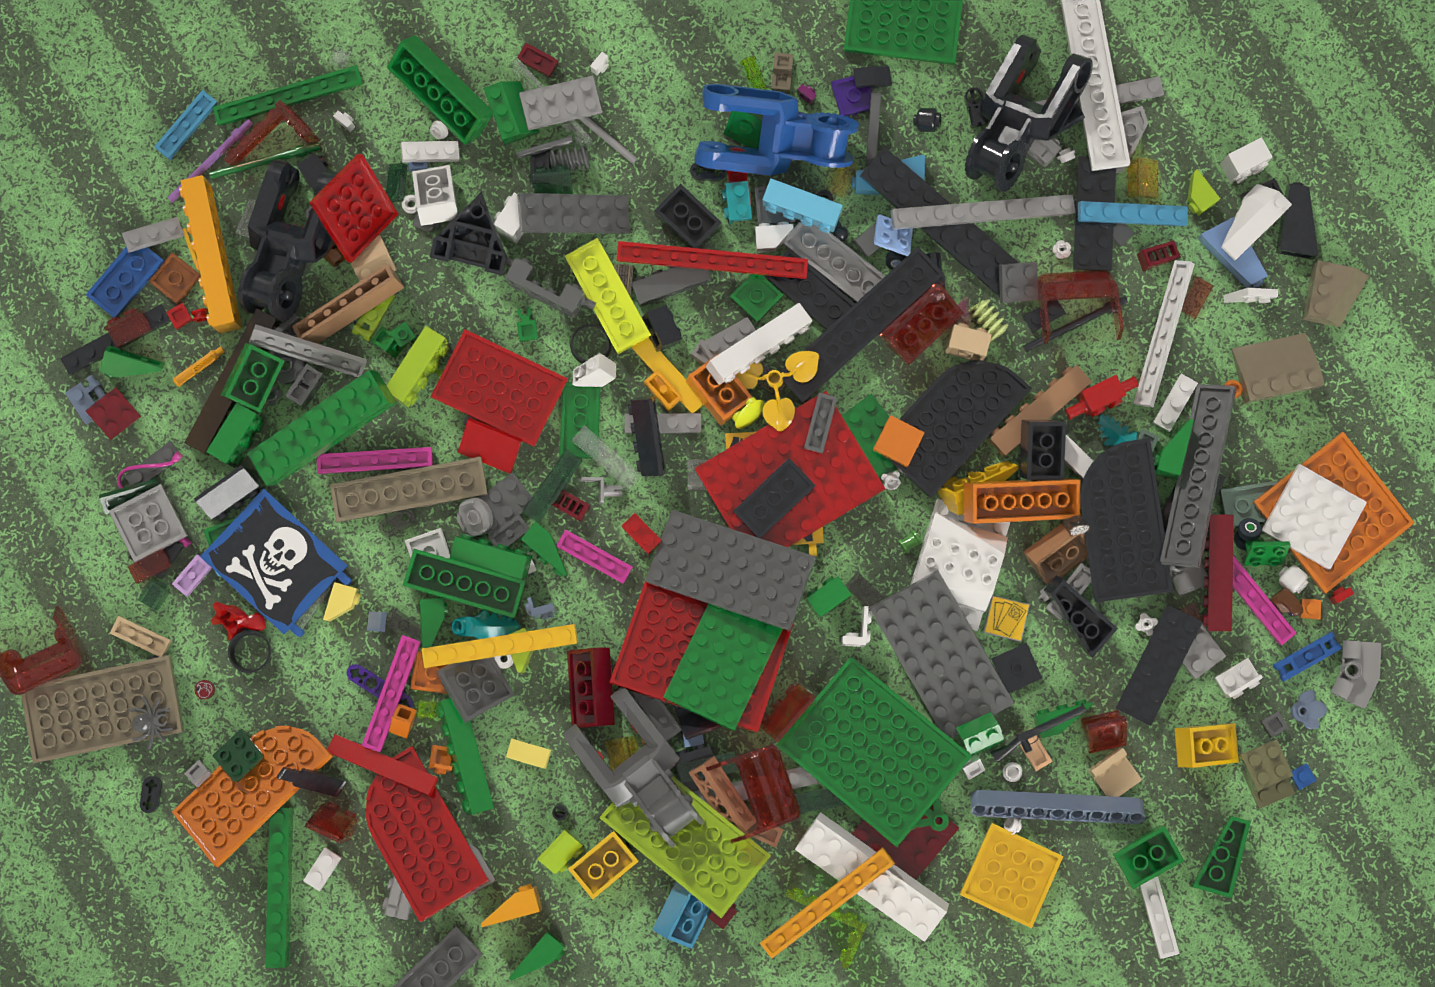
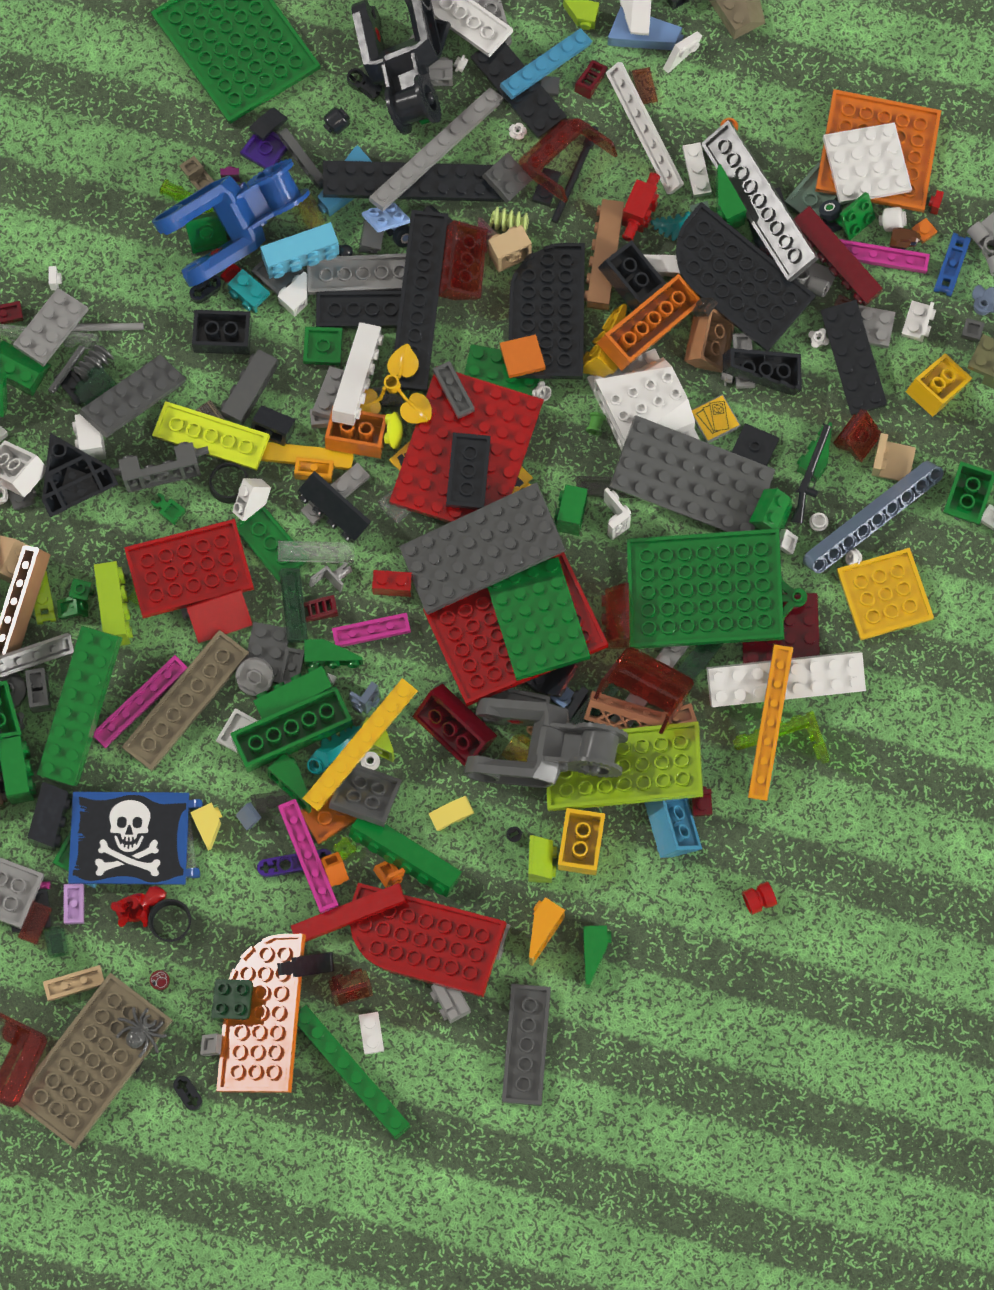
camera: 40 degrees left, 10 degrees down
clear smoke plate [379,509,416,537] -> none
red plate [616,241,808,279] -> none
light nougat tile [1020,728,1053,771] -> none
clear yellow bracket [1127,157,1158,199] -> none
dark tan slope [1231,333,1325,404] -> none

